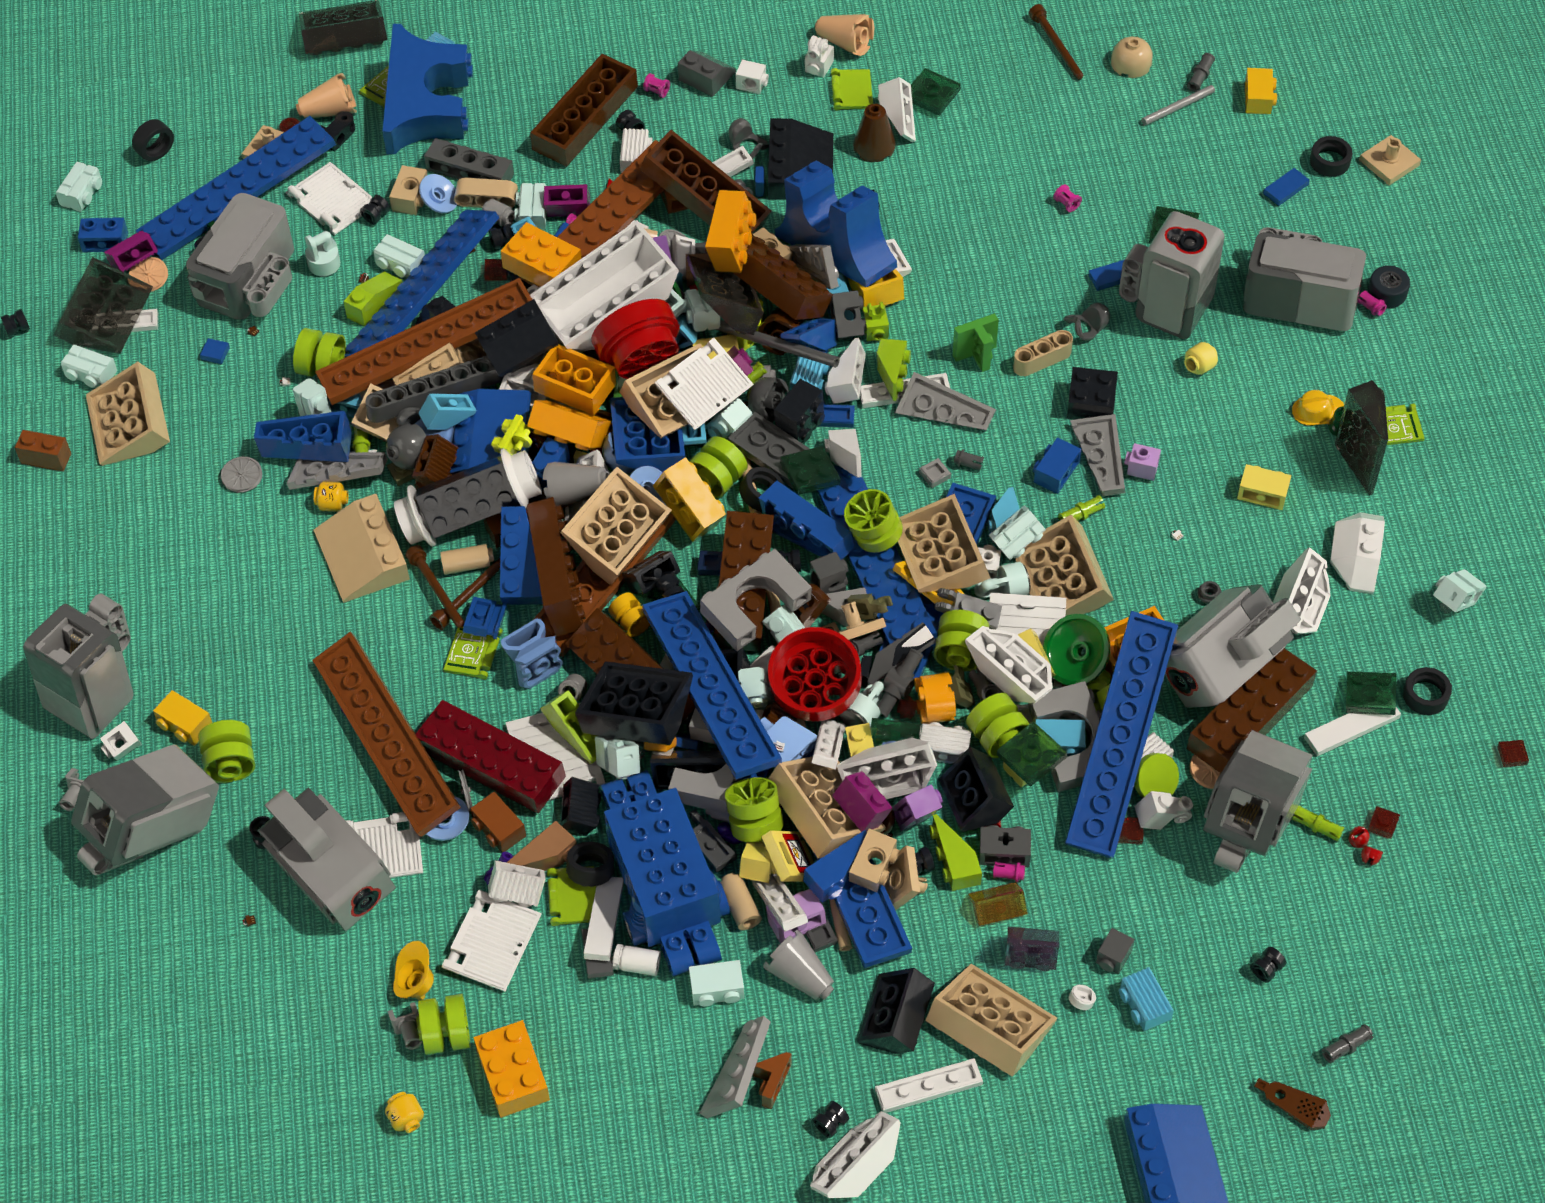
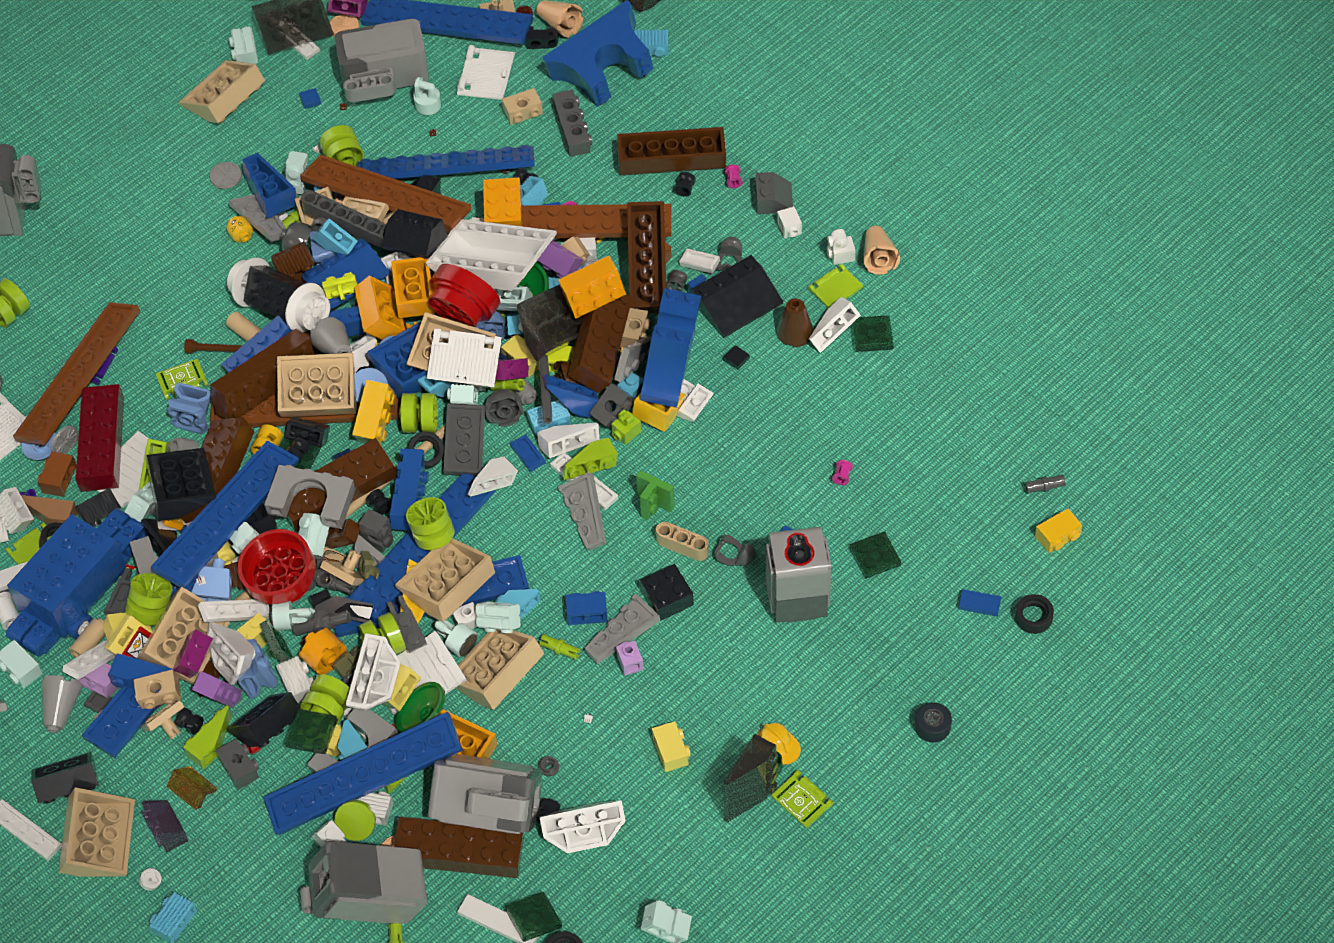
camera: 55 degrees right, 0 degrees up
dark orange brick [14,430,72,472] -> none
yellow brick [153,690,212,746] -> none
tan slope [314,494,410,603] -> none
lime slope [343,271,403,327] -> none
black wheel [360,194,390,225] -> none
light aqua brick [373,234,425,278] -> none
reddish brown piece [406,545,464,628] -> none
light blue dish [419,174,457,213] -> none
tan beam [454,178,518,208] -> none
blue plate [463,597,507,639] -> none
light grey brick [482,199,515,227] -> none
light aqua brick [515,183,546,230] -> none
magenta brick [544,184,590,217] -> none
white brick [620,128,653,173] -> none
black brick [774,378,825,443] -> none
clear green plate [780,446,841,495] -> none
light grey tile [919,458,951,488] -> none
dark grey pin [954,449,984,471] -> none
dark pink pin [993,862,1025,882] -> none
reddish brown piece [1028,4,1083,80] -> none
dark grey brick [1096,928,1135,975] -> none
tan cylinder [1111,36,1153,78] -> none
clear red tile [1118,817,1143,844] -> none
light grey bar [1142,85,1215,126] -> none
light yellow head [1184,342,1218,375] -> none
light grey piece [1243,227,1366,331] -> none
white wedge [1330,512,1385,595] -> none
dark pink pin [1358,291,1387,316] -> none
tan tile [1359,135,1421,185] -> none

